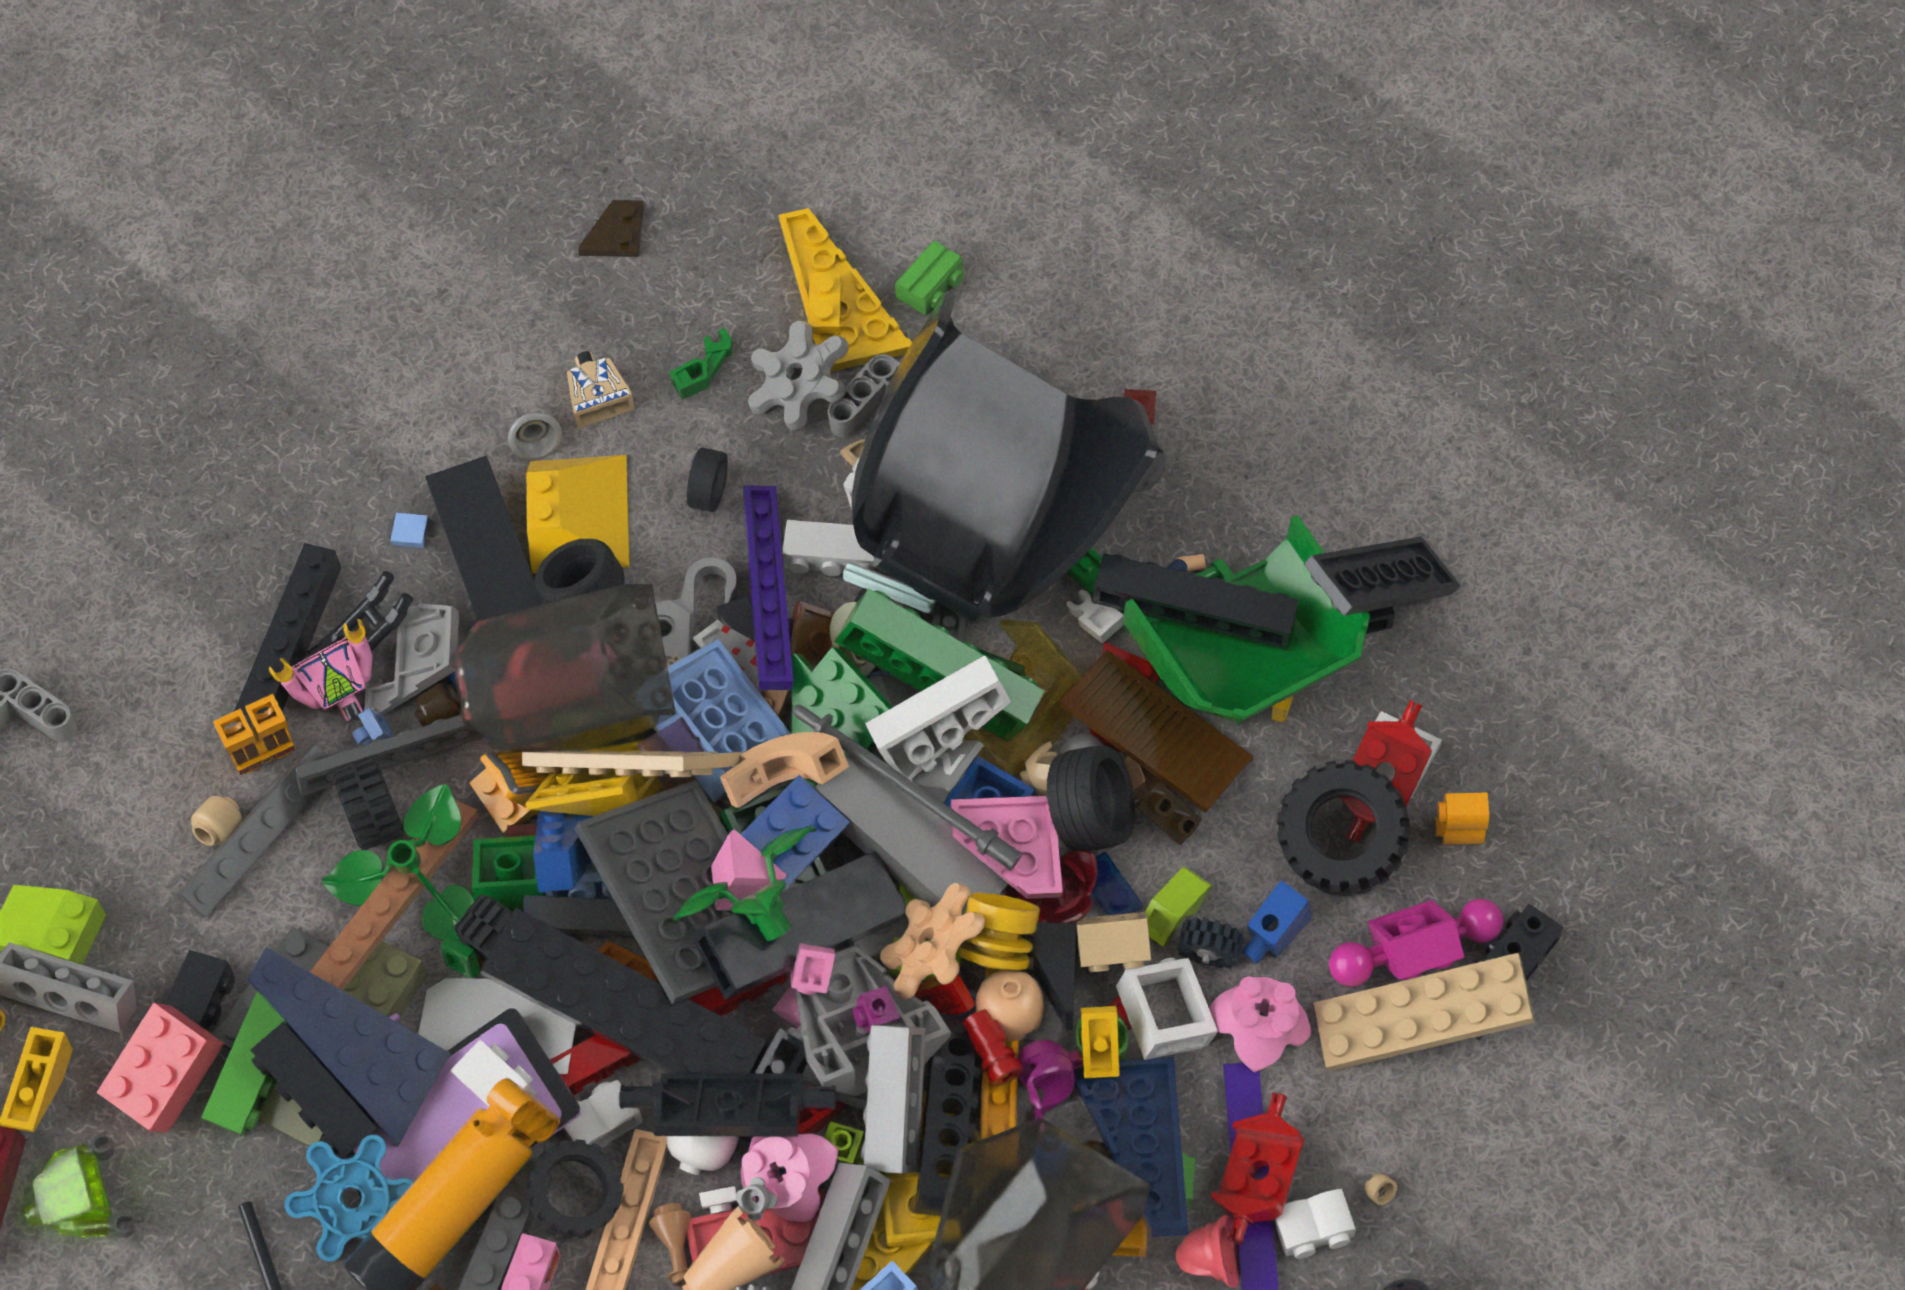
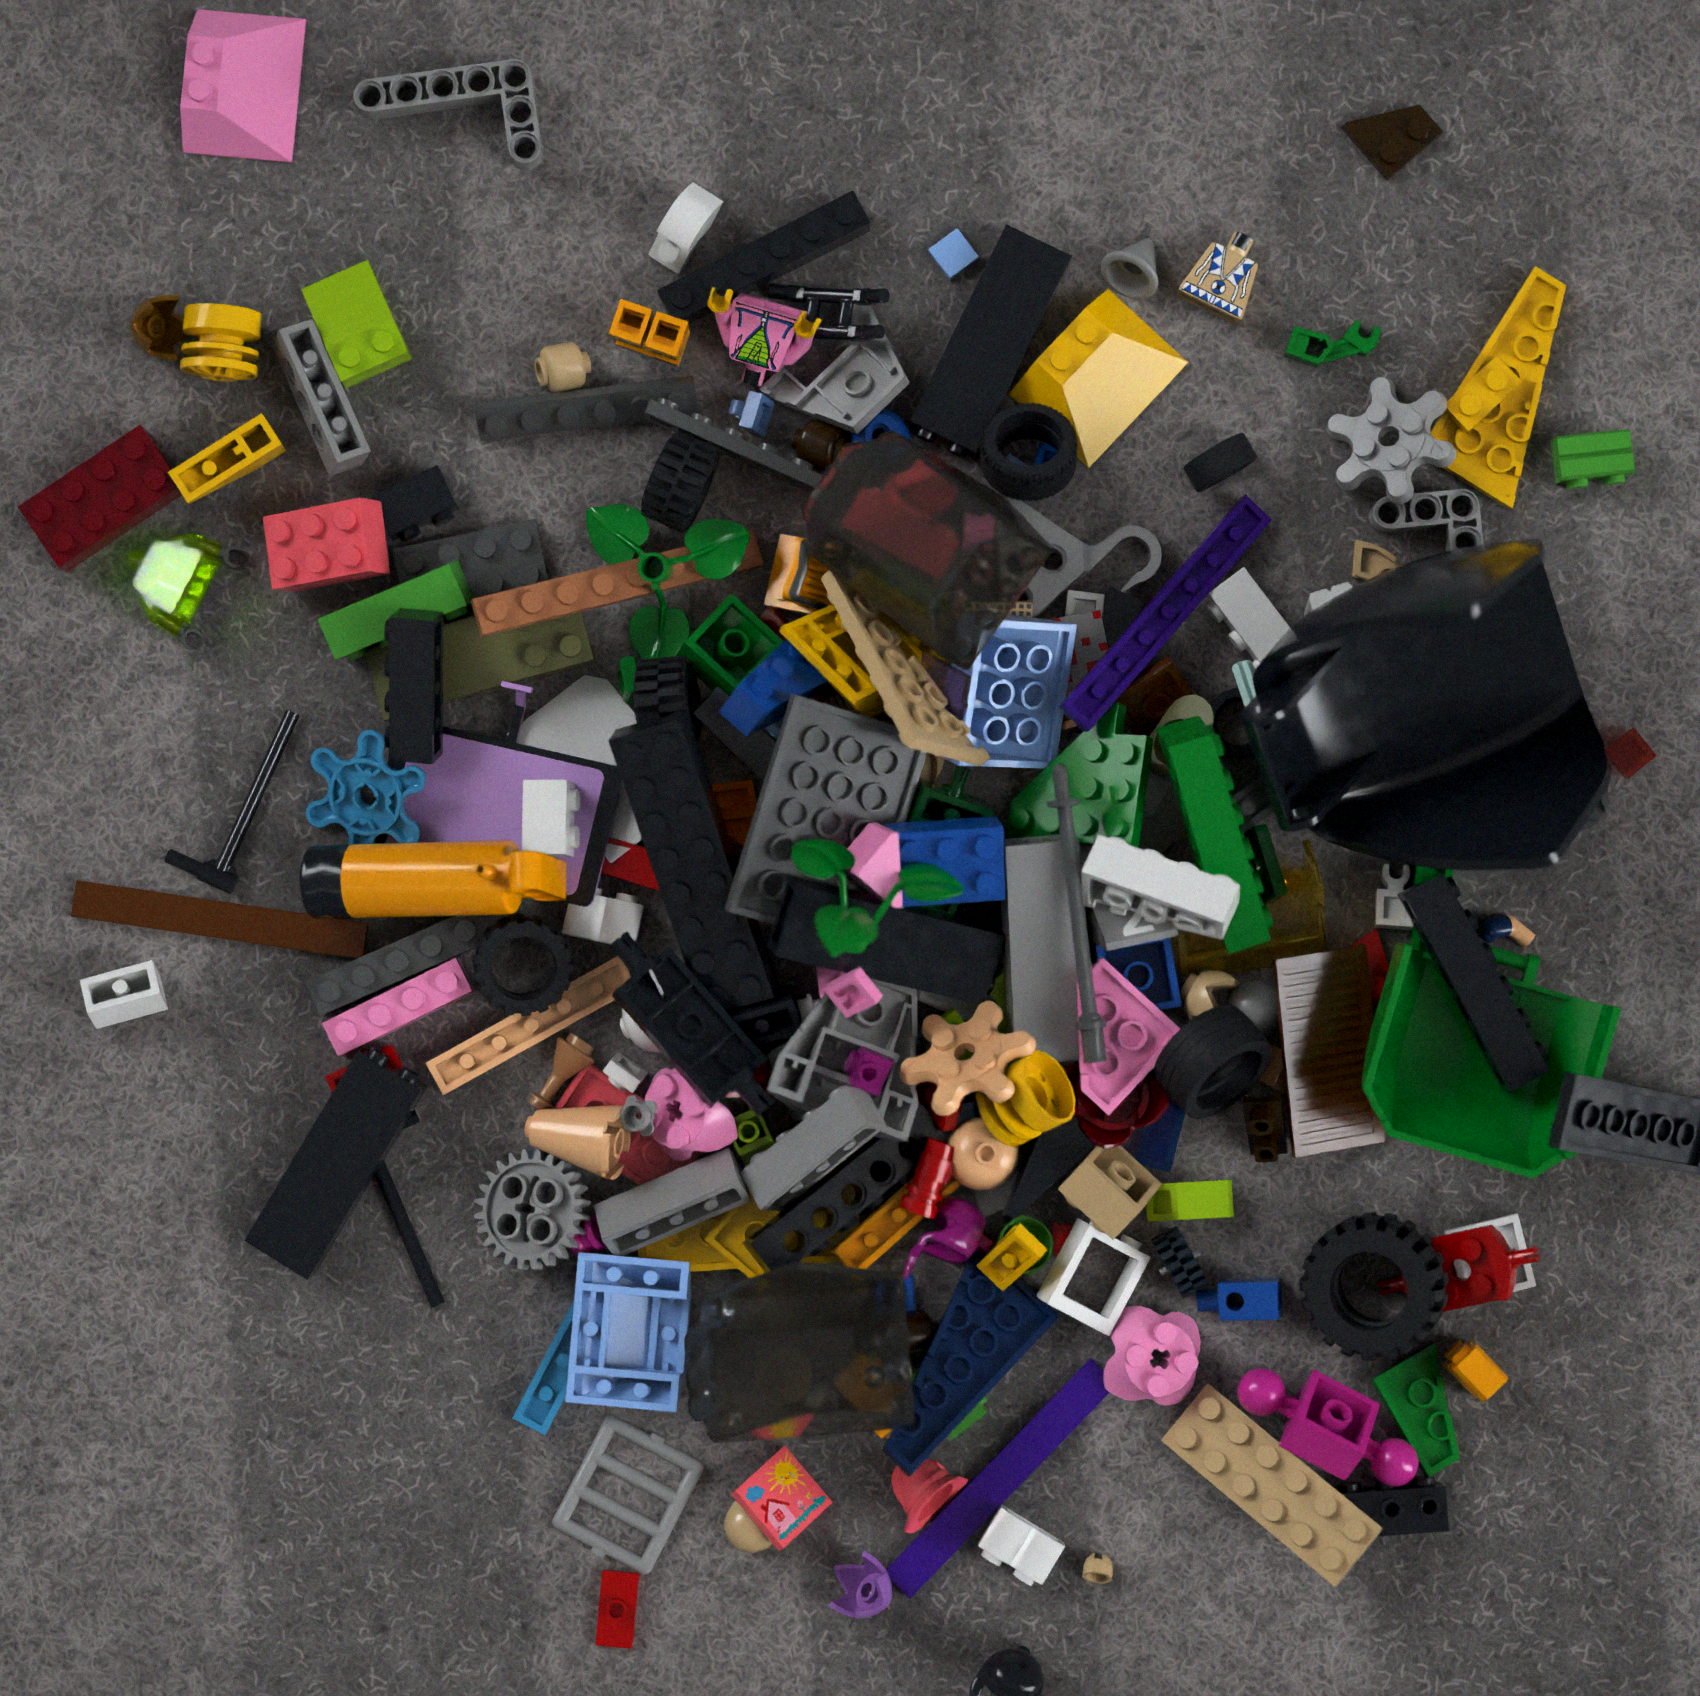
camera: 45 degrees right, 25 degrees up
dark blue wing [247,948,451,1147] -> none
light nougat arch [720,732,849,808] -> none
red plate [1210,1092,1305,1244] -> none
none -> white brick [648,182,724,274]
none -> green wing [1370,1342,1460,1477]

